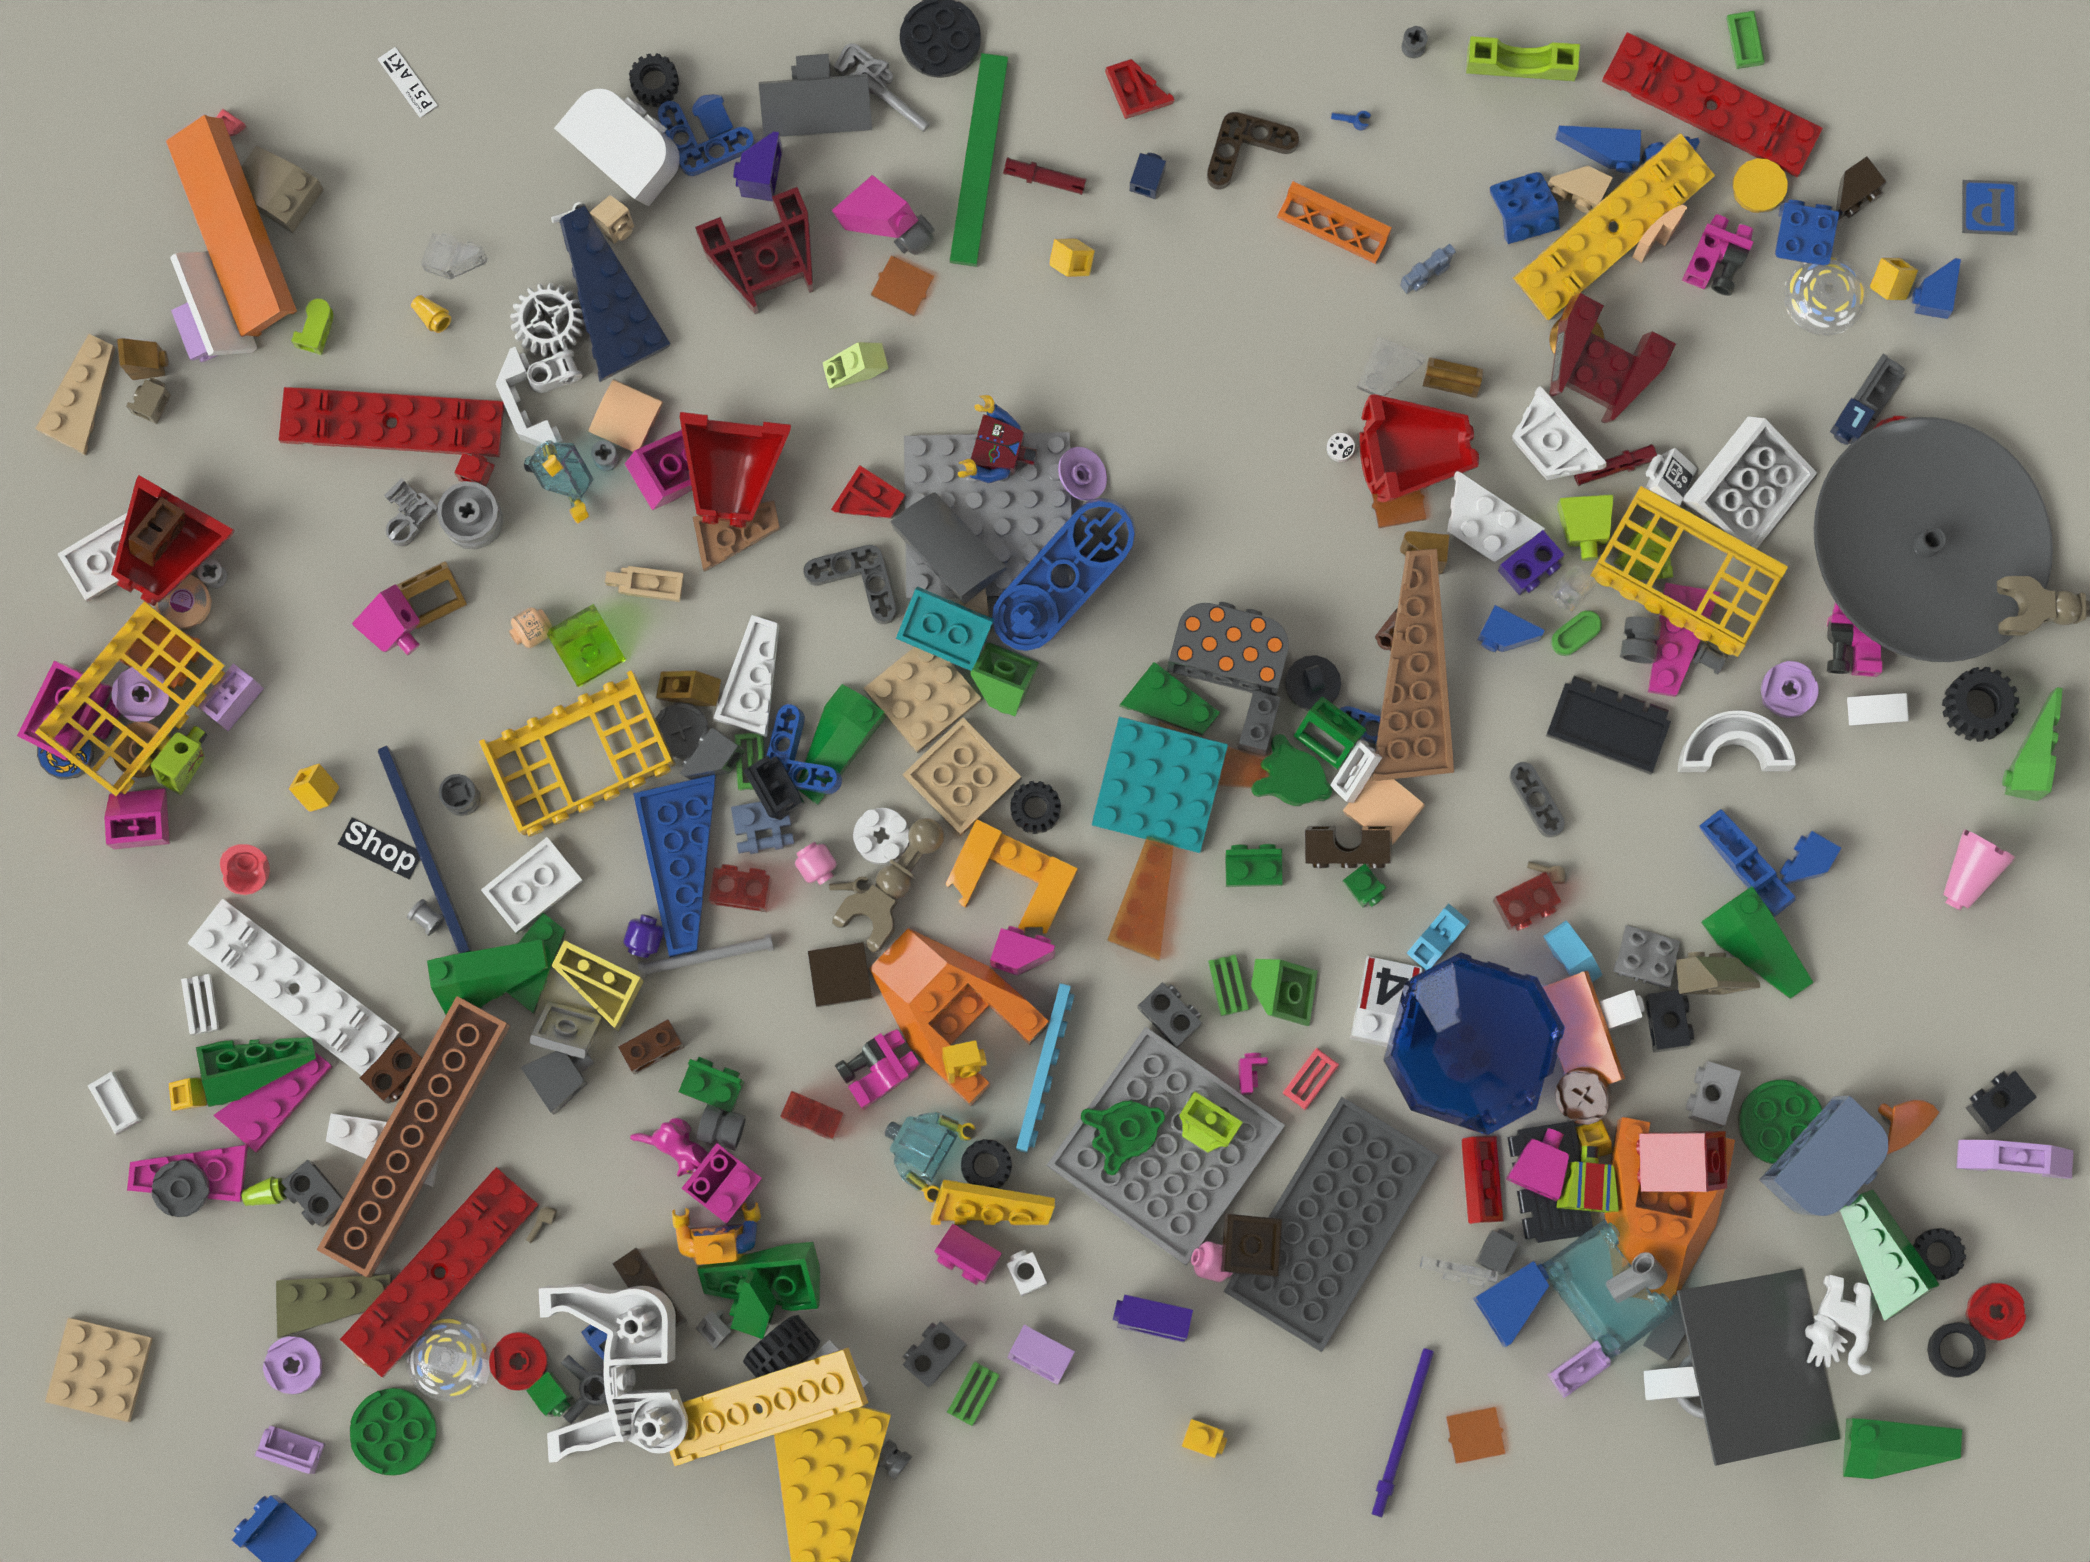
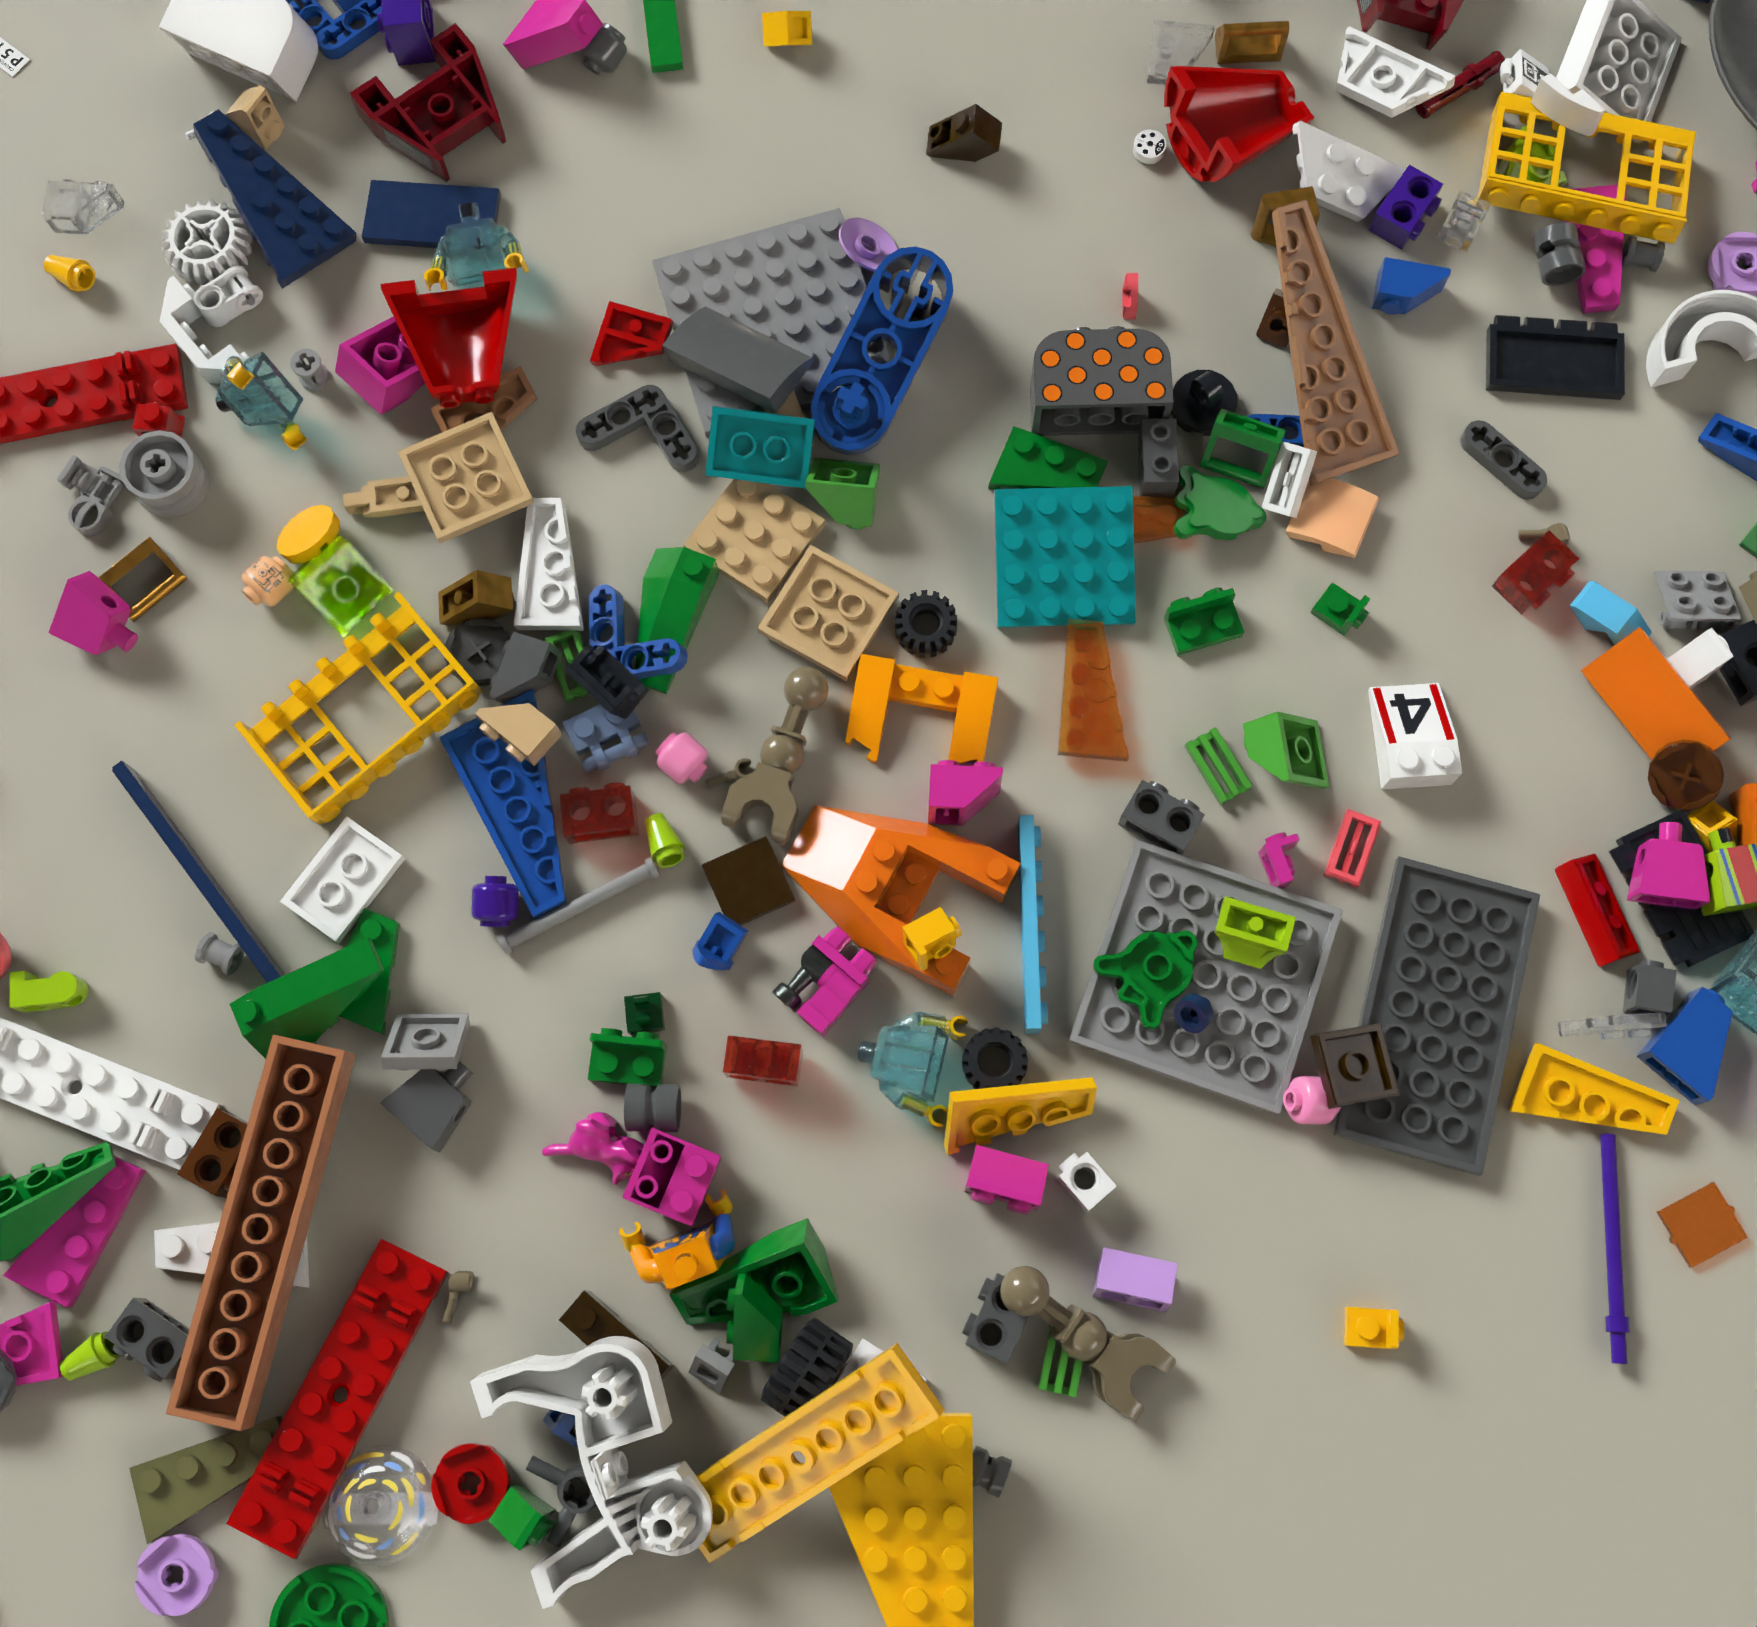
camera: 15 degrees left, 5 degrees down
yellow panel [289,763,339,812] -> none
black sticker [338,817,420,879] -> none
dark grey wheel [439,774,481,816] -> none
light yellow wedge [552,940,644,1032] -> none
light nougat slope [588,379,663,452] -> none
reddish brown brick [618,1019,685,1075] -> none
yellowish green slope [823,342,889,389] -> none
white plate [853,808,909,865] -> none
clear orange piece [871,255,934,316] -> none
torso [958,395,1038,483] -> none
dark purple arch [1113,1294,1193,1343] -> none
dark brown arch [1305,826,1392,868] -> none
clear orange piece [1371,490,1426,529] -> none
clear blue windscreen [1383,952,1565,1135] -> none
medium azure slope [1406,903,1470,971] -> none
bright green tile [1551,611,1602,656] -> none
lime torso [1557,495,1613,561] -> none
none -> lime leg [10,970,89,1013]
none -> yellow tile [276,505,340,564]
none -> dark blue tile [362,180,501,252]
none -> tan plate [397,412,534,543]
none -> clear light blue torso [424,203,529,291]
none -> tan slope [475,703,562,766]
none -> dark green tile [624,992,665,1034]
none -> lime cone [644,813,685,868]
none -> blue tile [692,912,749,970]
none -> dark brown slope [926,104,1002,162]
none -> dark tan piece [1000,1266,1176,1422]
none -> coral tile [1122,273,1139,319]
none -> dark blue tile [1174,994,1213,1033]
none -> yellow wing [1508,1043,1680,1135]
none -> white slope [1530,73,1605,136]

